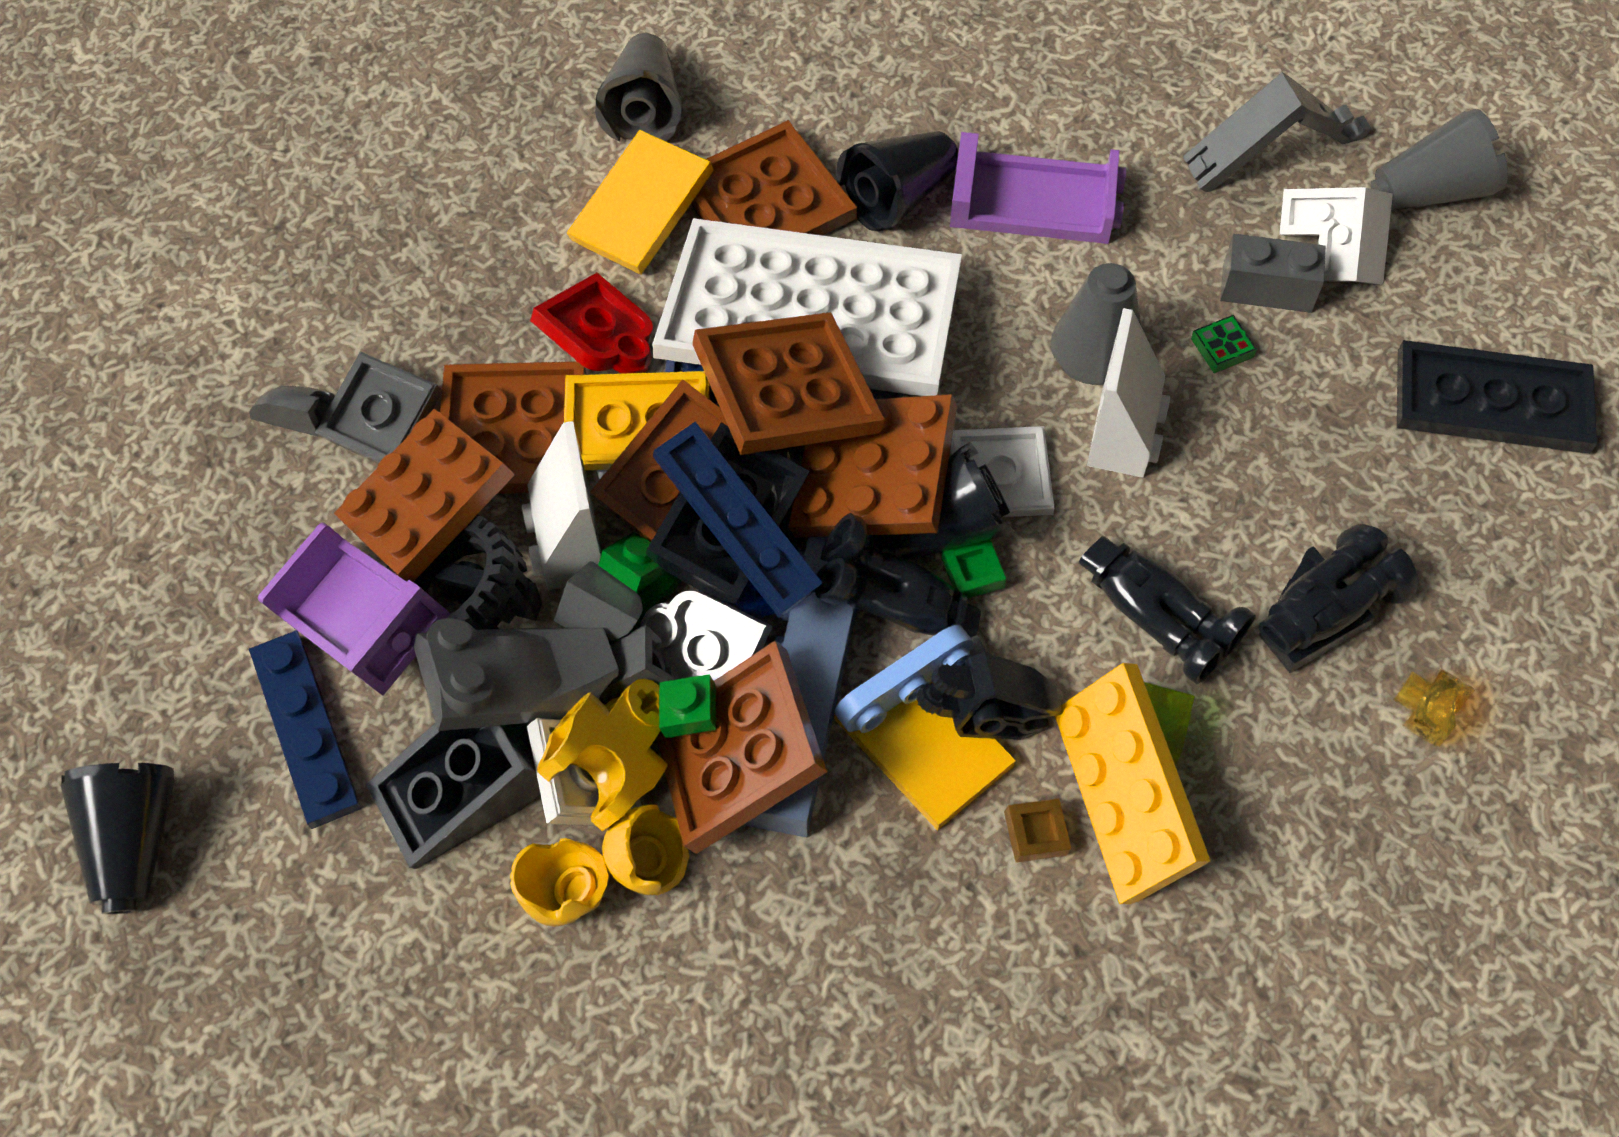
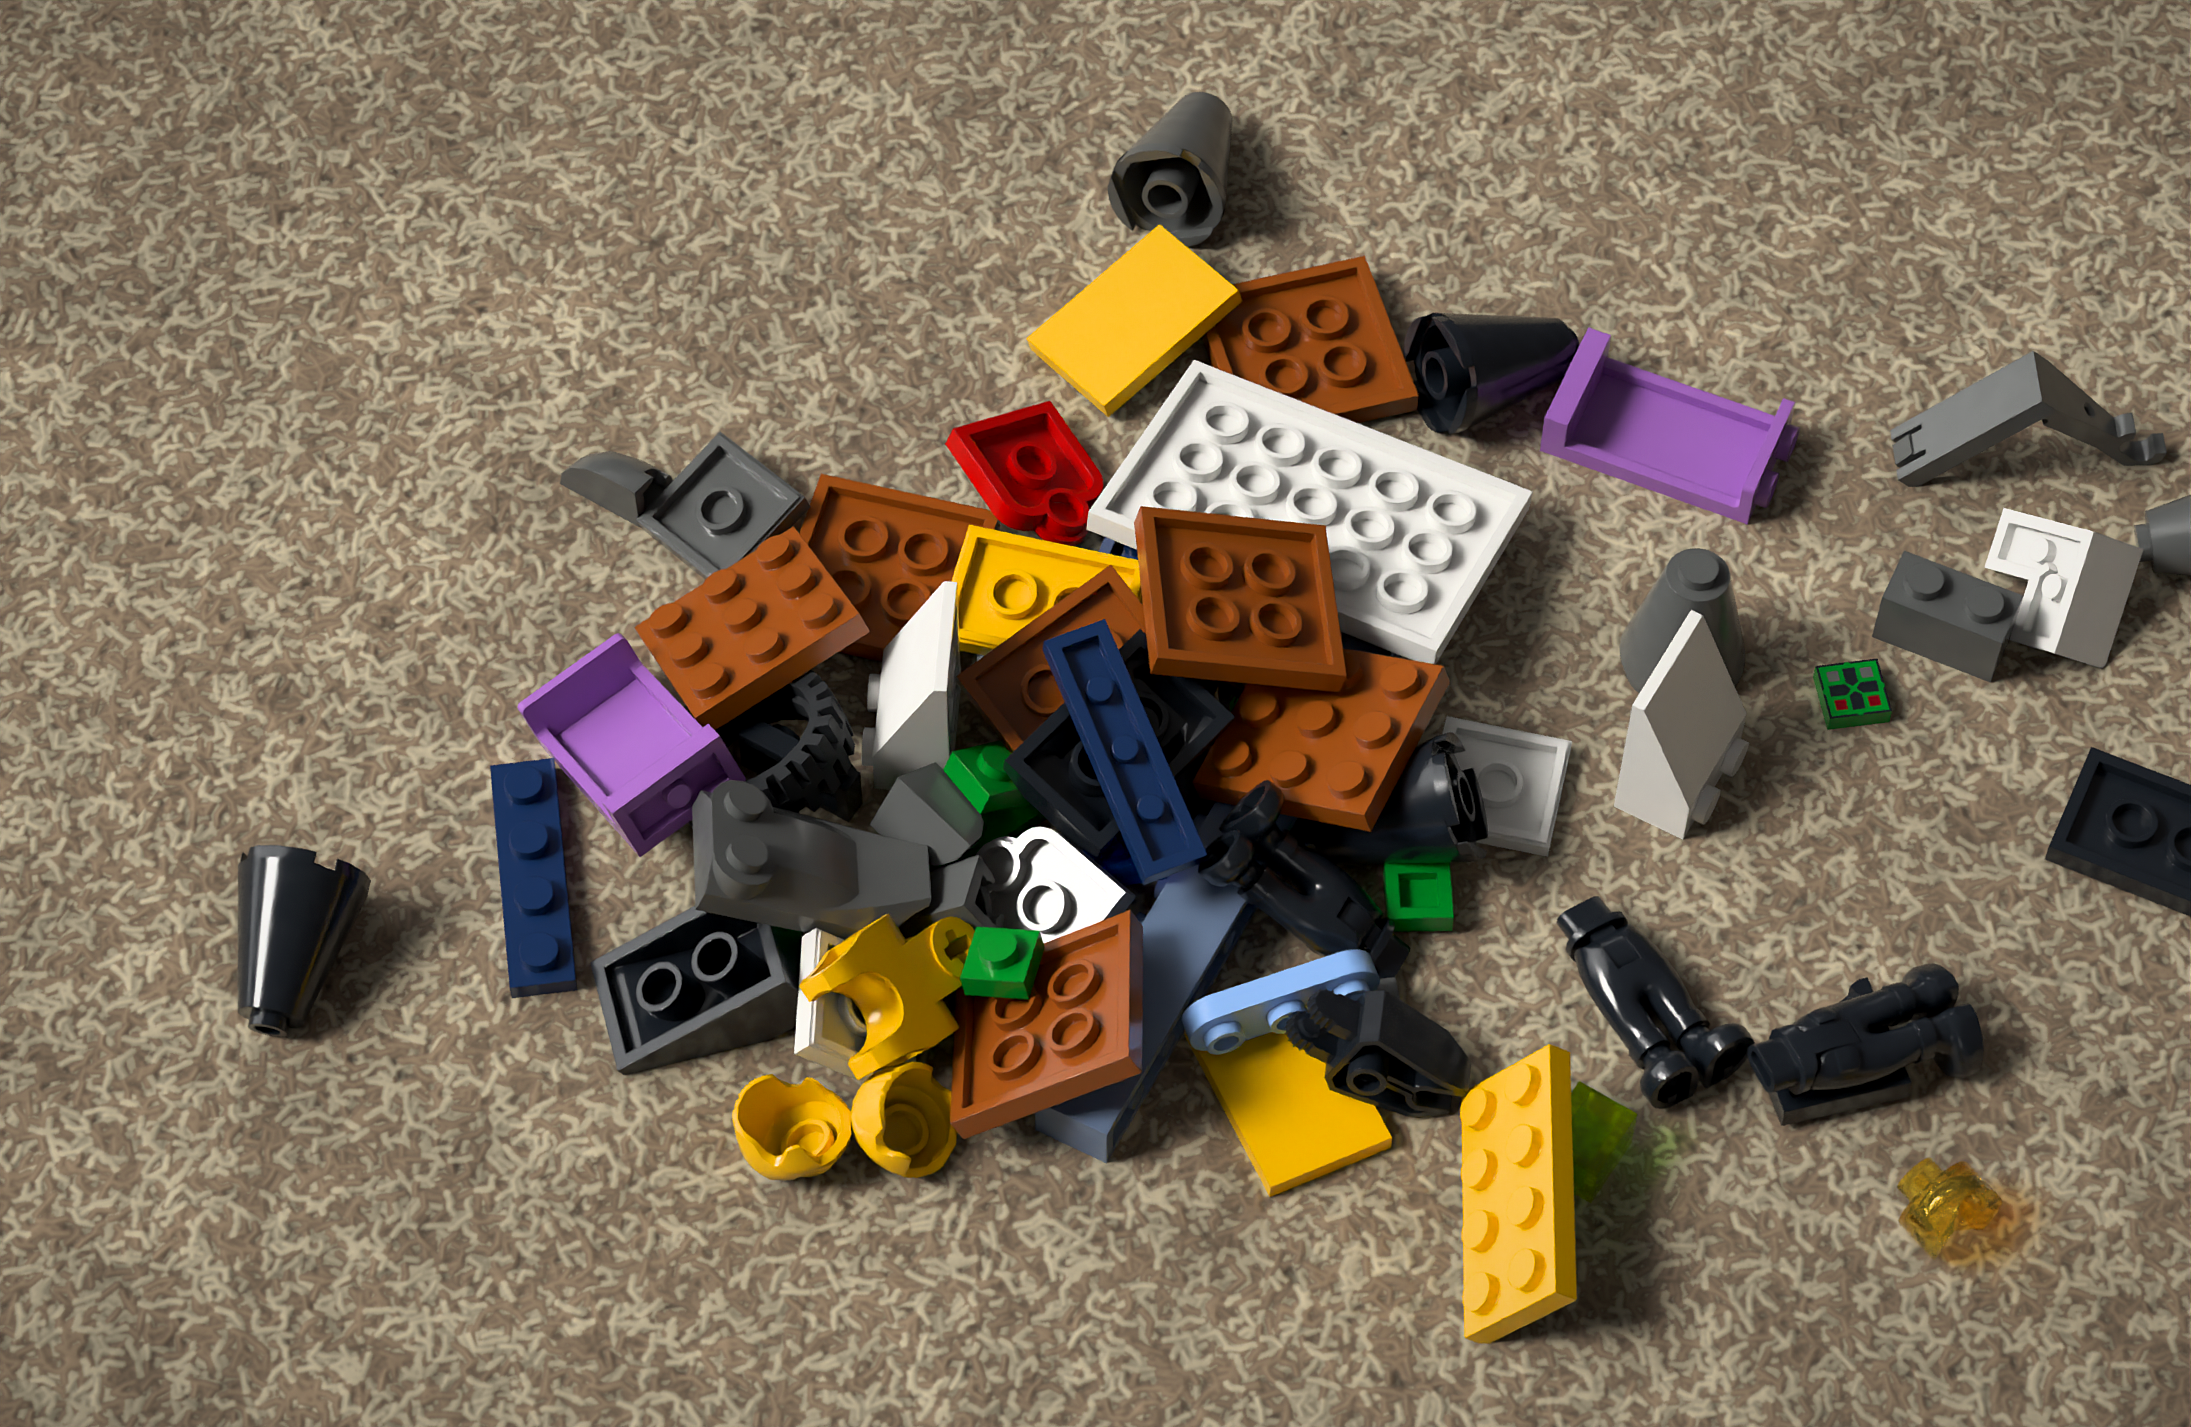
camera: 15 degrees right, 5 degrees down
pearl gold plate [1004,798,1071,863] -> none

